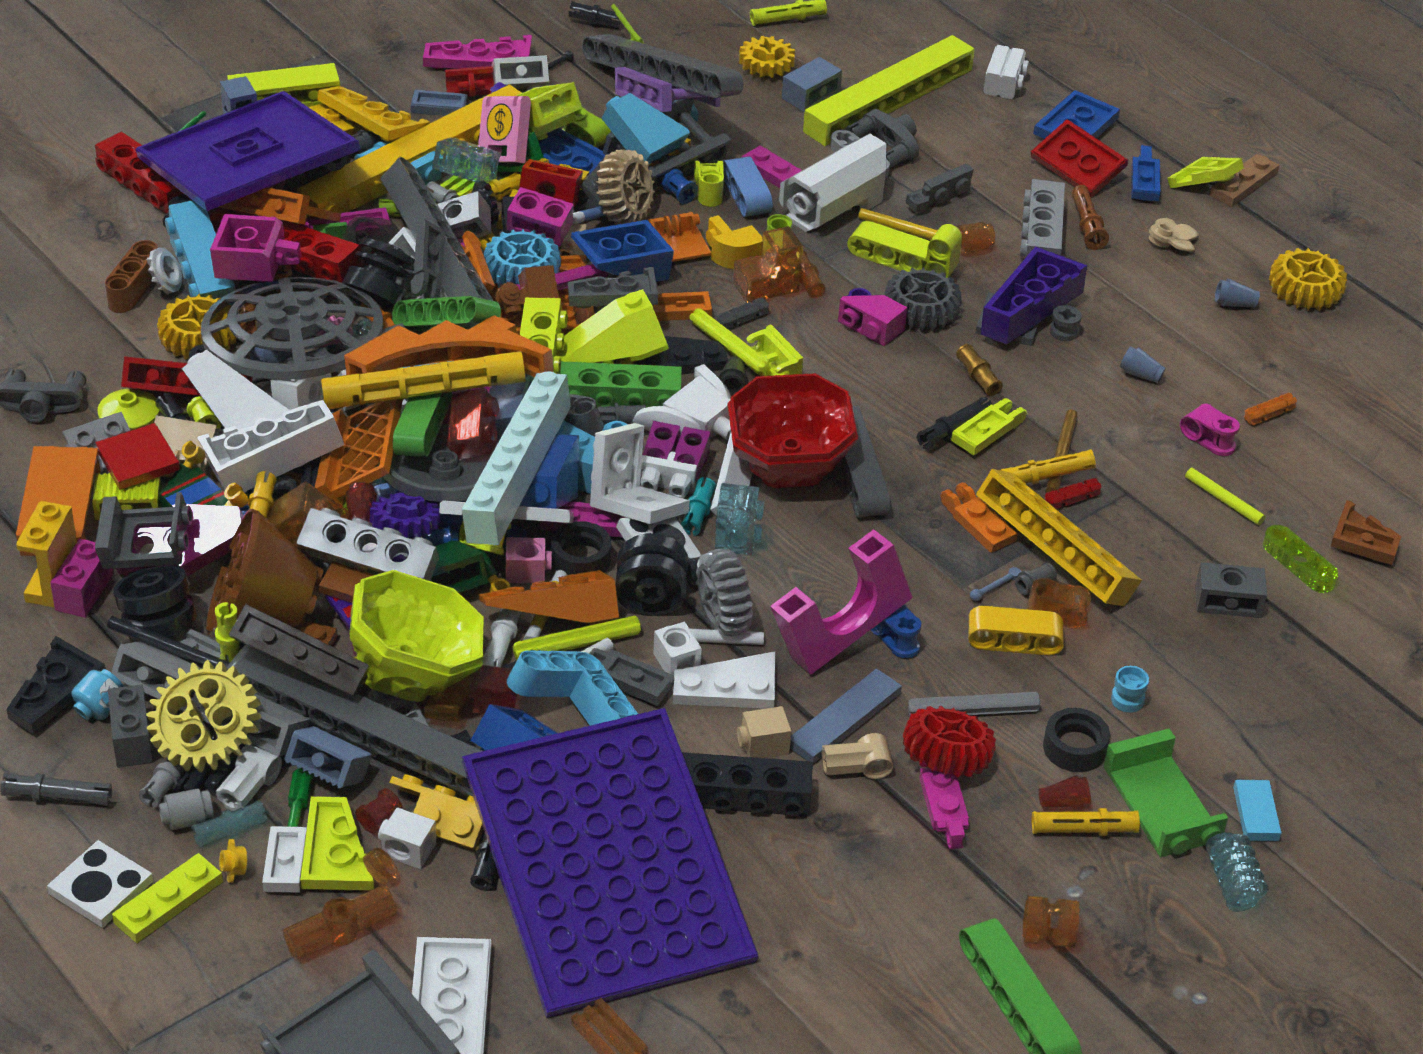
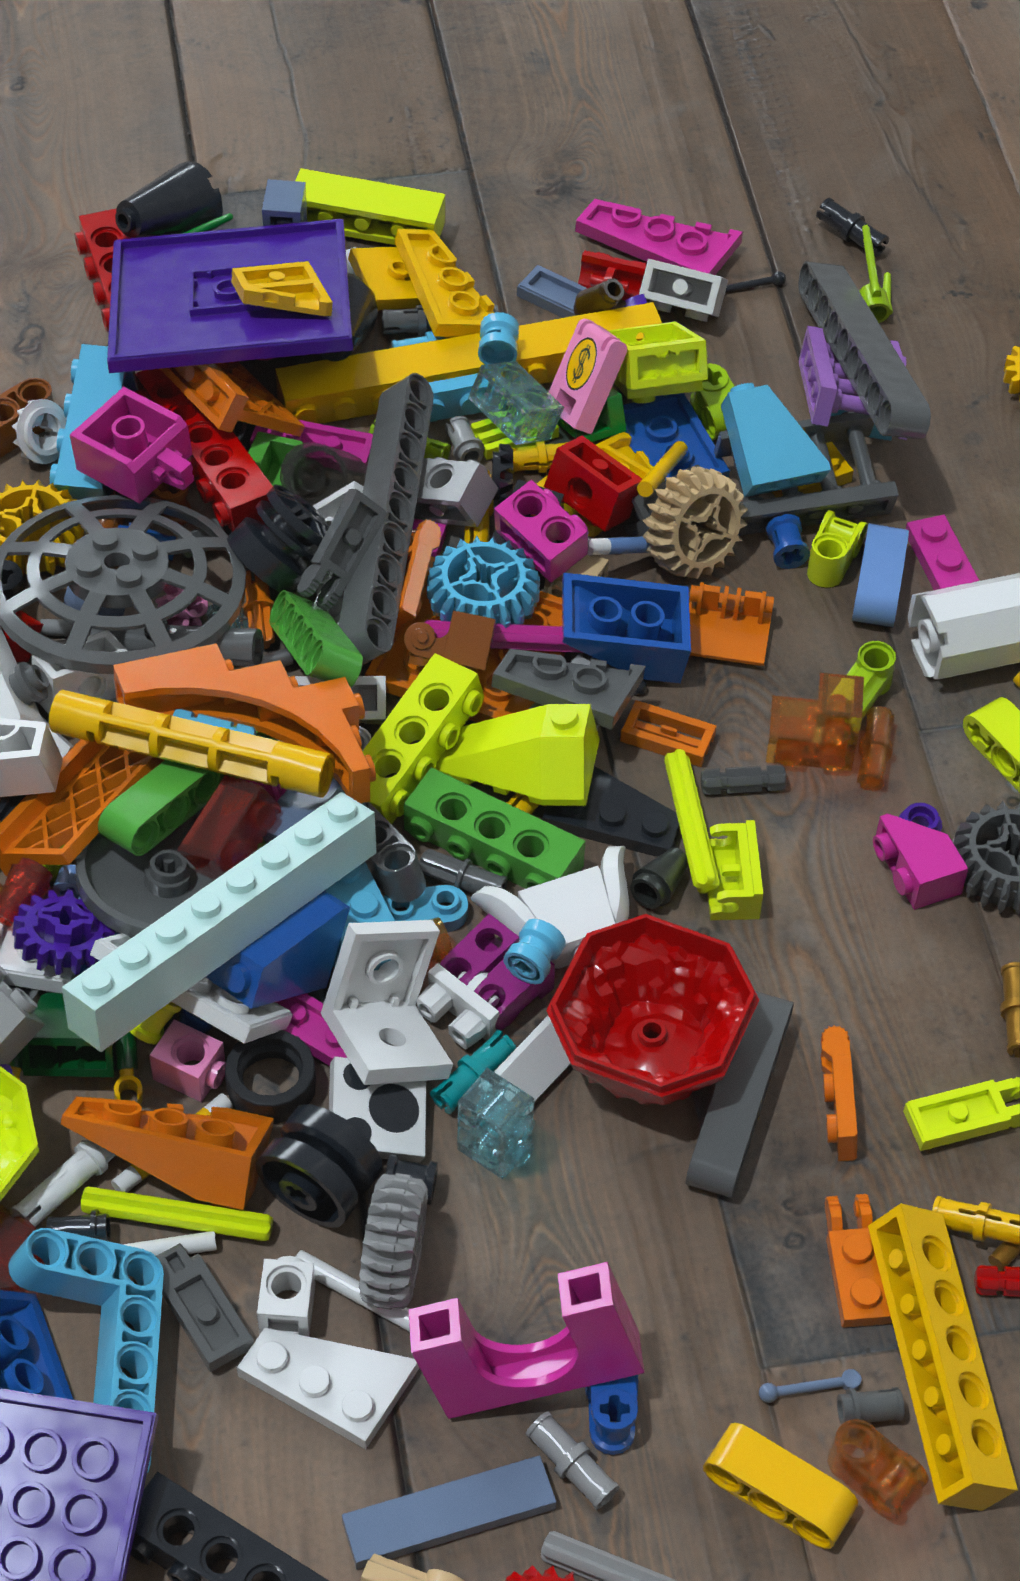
camera: 30 degrees right, 10 degrees up
yellow brick [706,215,766,269] -> none
tan brick [737,706,791,758] -> none
black pin [917,397,993,449] -> none
none -> dark grey plate [9,662,49,705]
none -> black cone [115,161,223,238]
none -> yellow wing [231,261,333,316]
none -> medium azure wheel [478,312,519,369]
none -> medium azure wheel [503,918,566,984]
none -> light grey pin [525,1411,620,1510]
none -> dark brown cone [573,278,624,316]
none -> yellow bar [637,441,688,497]
none -> orange hinge [821,1025,858,1161]

